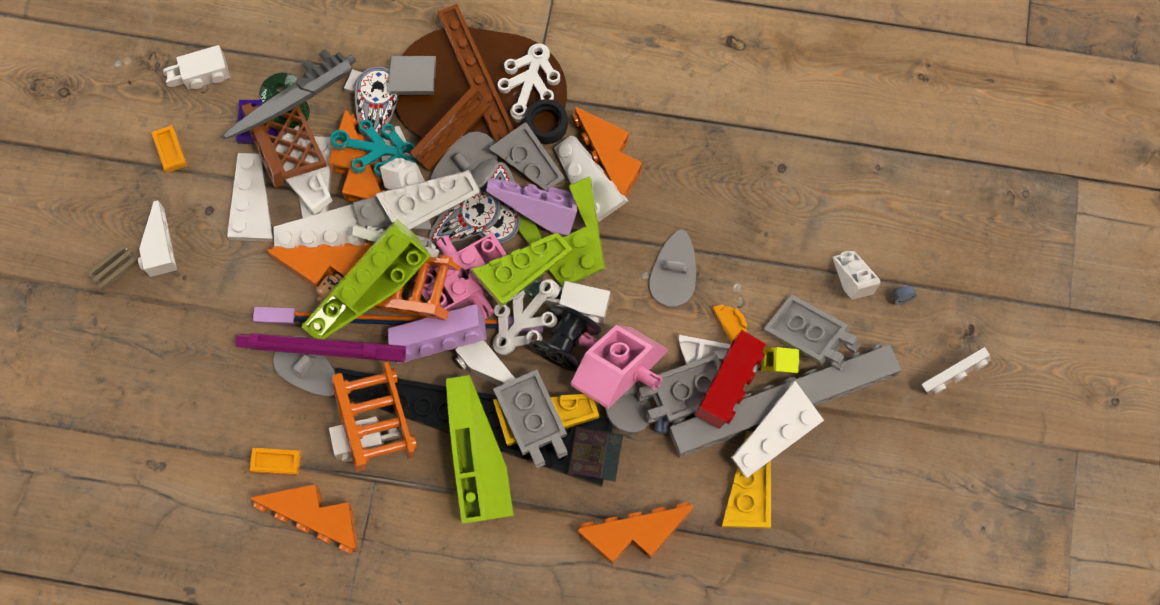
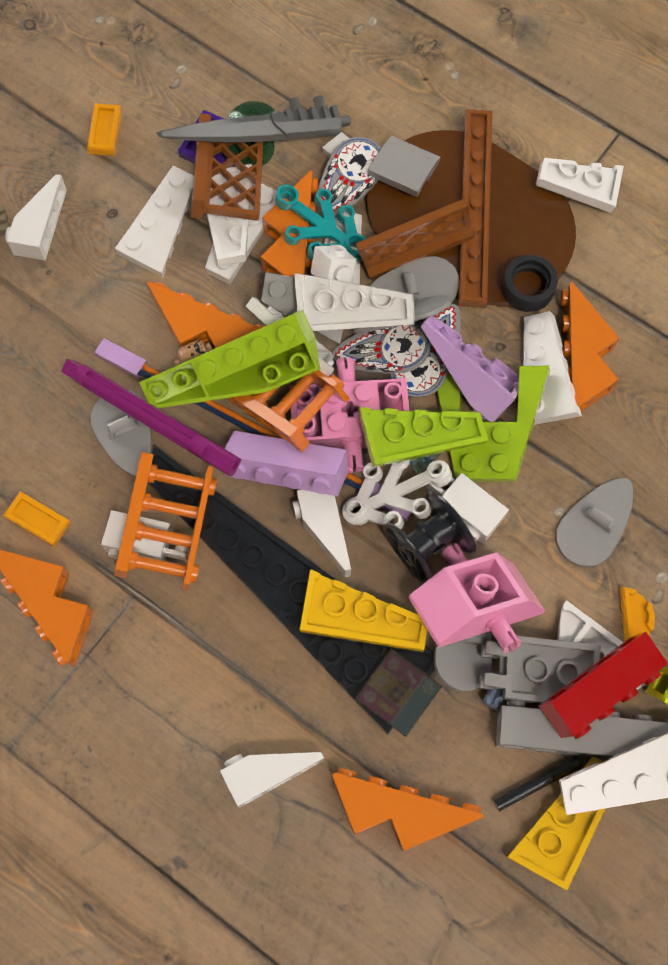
camera: 25 degrees right, 0 degrees up
white brick [163,45,231,90] -> none
white wing [274,204,367,249] -> none
lime wedge [446,375,514,524] -> none
light grey wing [489,122,565,191] -> none
light grey tile [493,370,567,469] -> none
white plant [498,44,560,123] -> none
none -> white slope [220,752,324,808]
none -> black bar [493,755,582,812]
none -> white wing [536,158,623,213]

